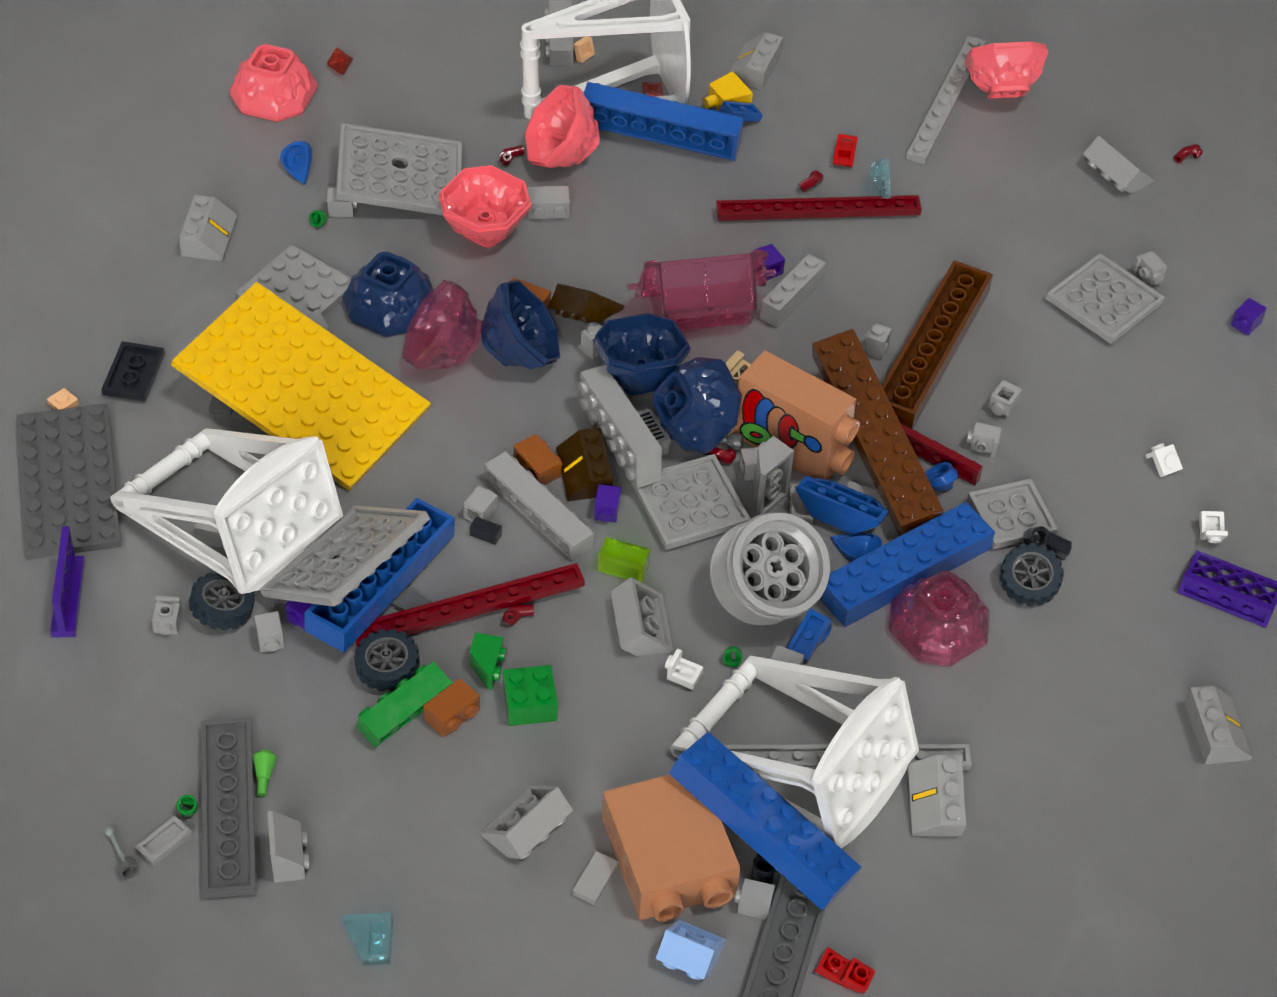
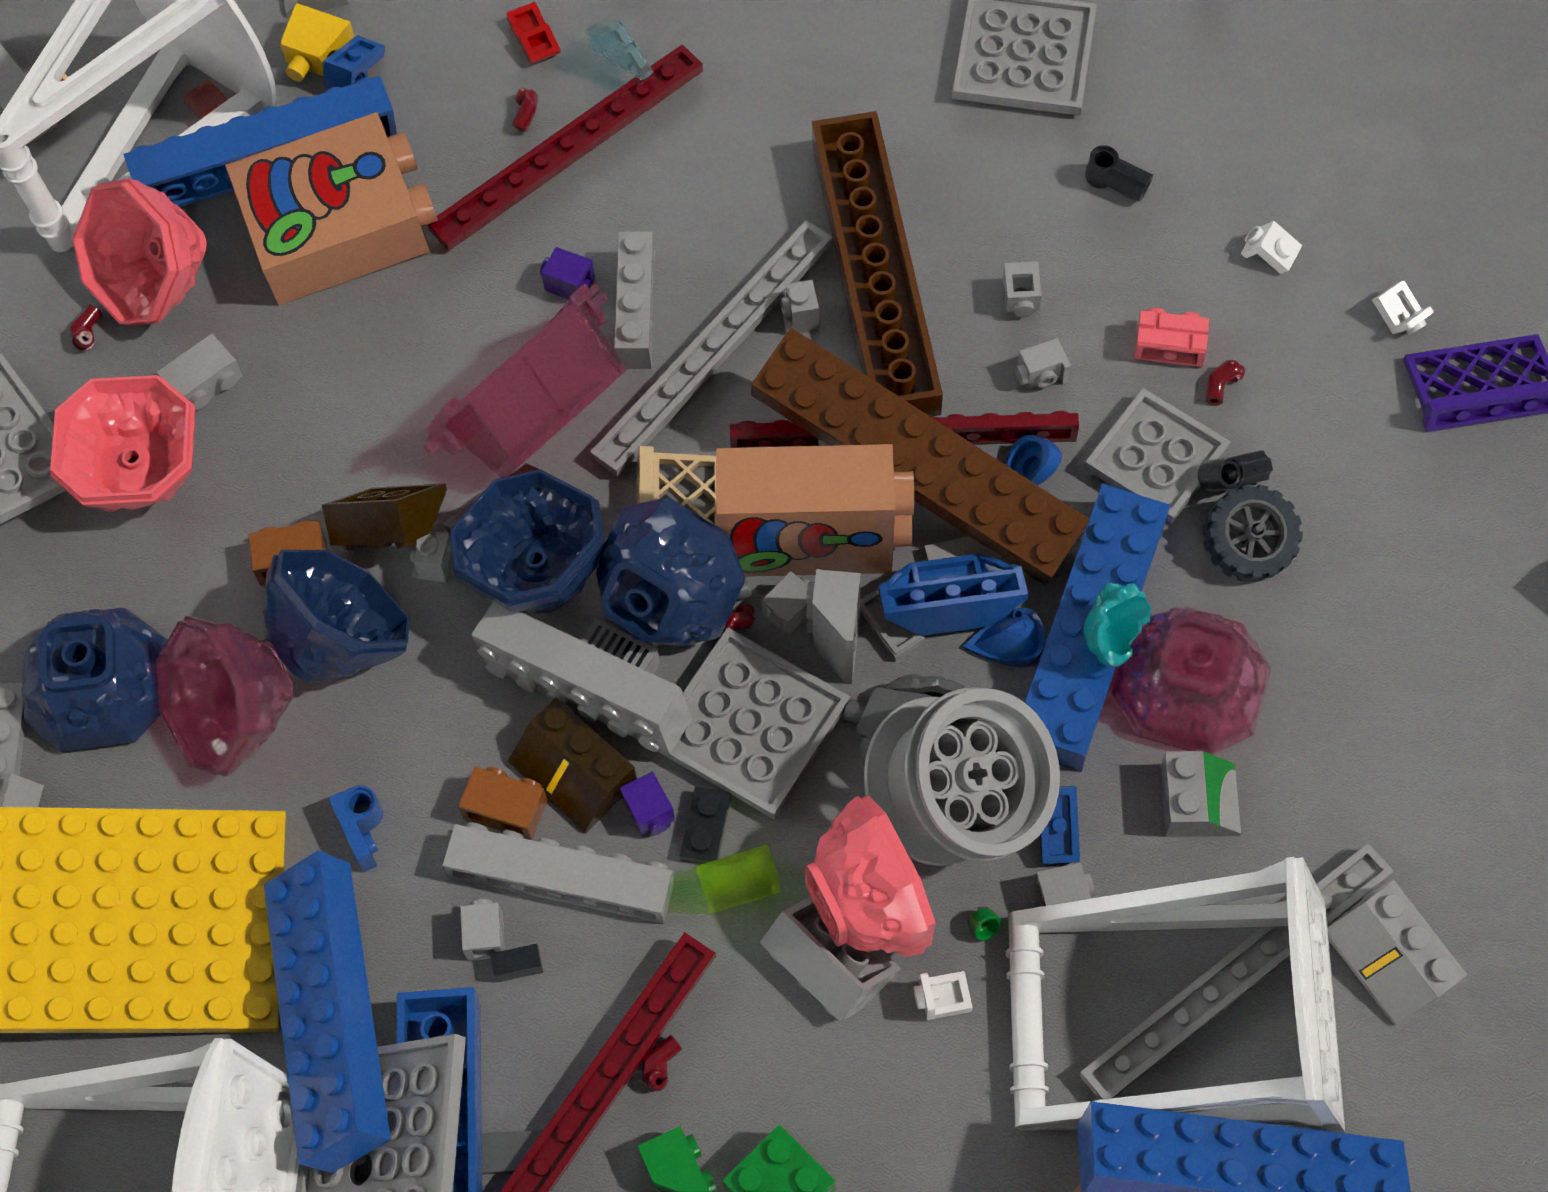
camera: 30 degrees left, 15 degrees up
none -> nougat brick [226,112,438,305]
none -> blue brick [264,850,391,1173]
none -> blue plate [328,785,383,872]
none -> light grey plate [590,220,832,477]
none -> black plate [680,787,731,867]
none -> coral rock [805,795,936,957]
none -> teal hair [1084,582,1152,667]
none -> black piece [1085,145,1153,202]
none -> coral brick [1134,308,1210,367]
none -> light grey slope [1160,751,1241,837]
none -> dark red arm [1206,360,1245,405]

